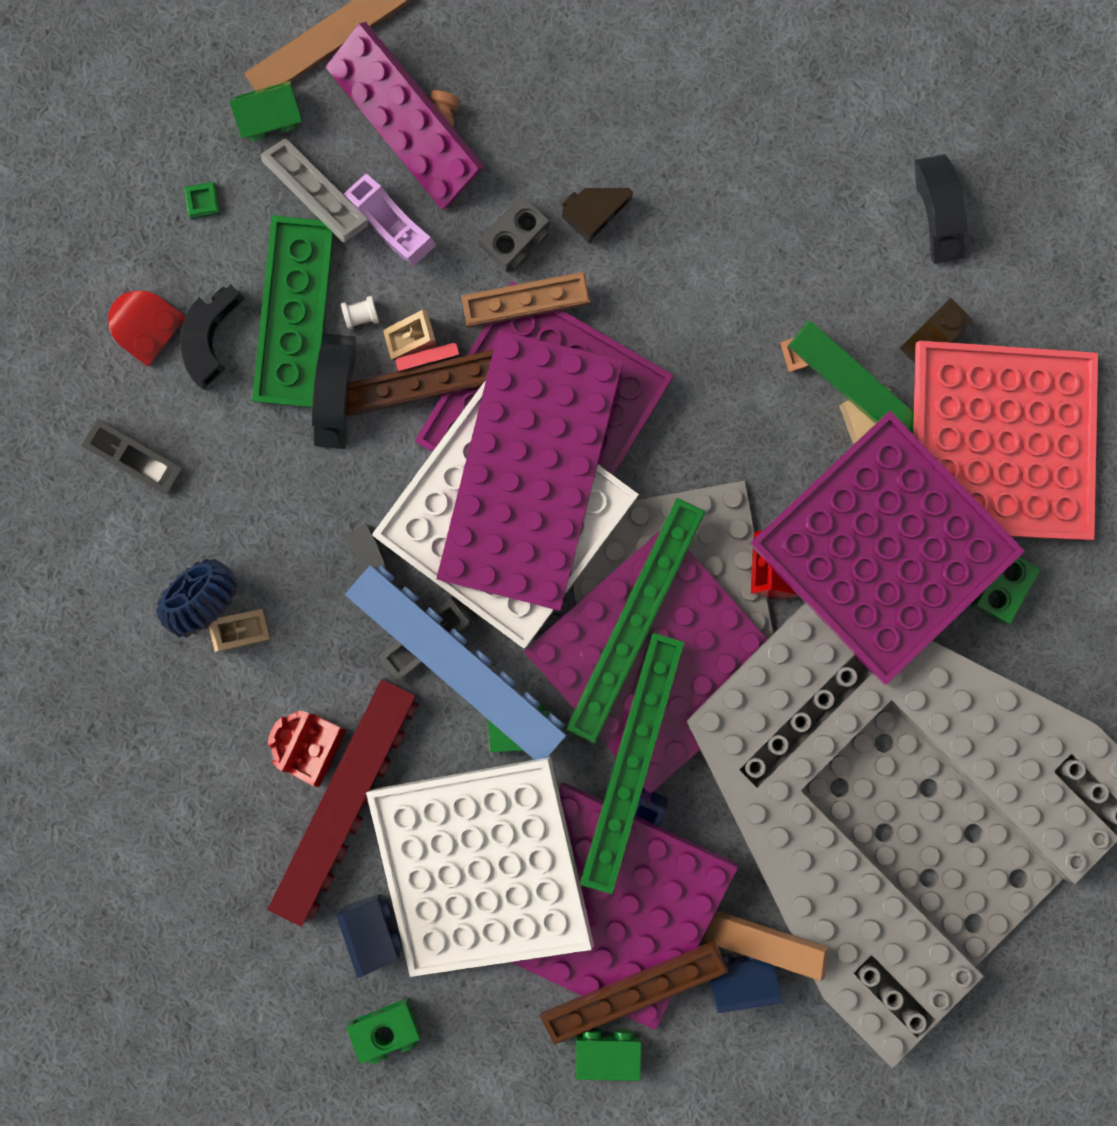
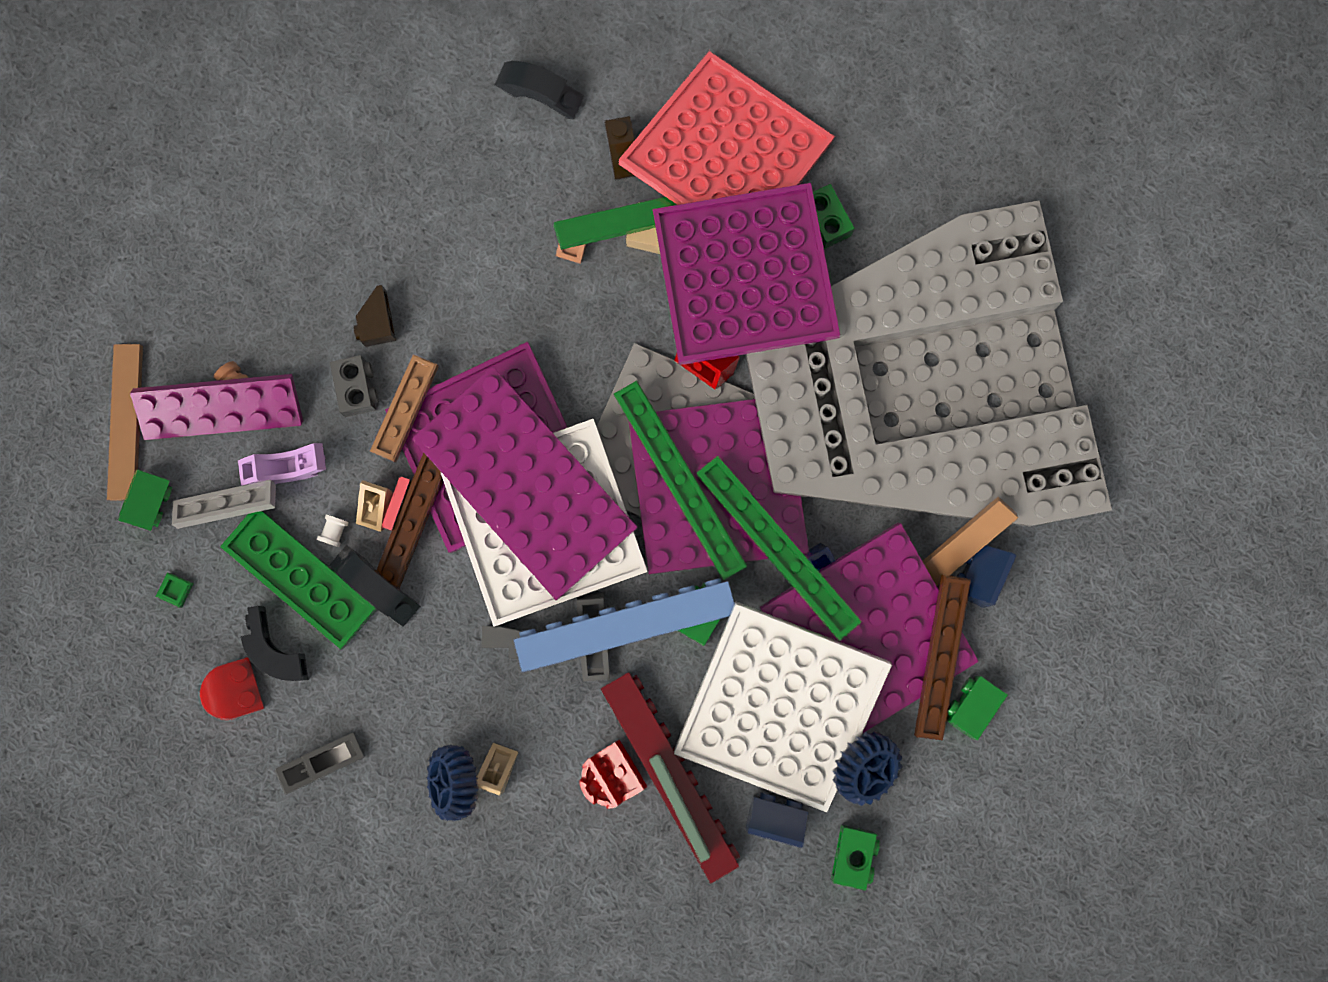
camera: 45 degrees left, 5 degrees down
none -> sand green tile [649,754,710,862]
none -> dark blue gear [832,731,903,806]

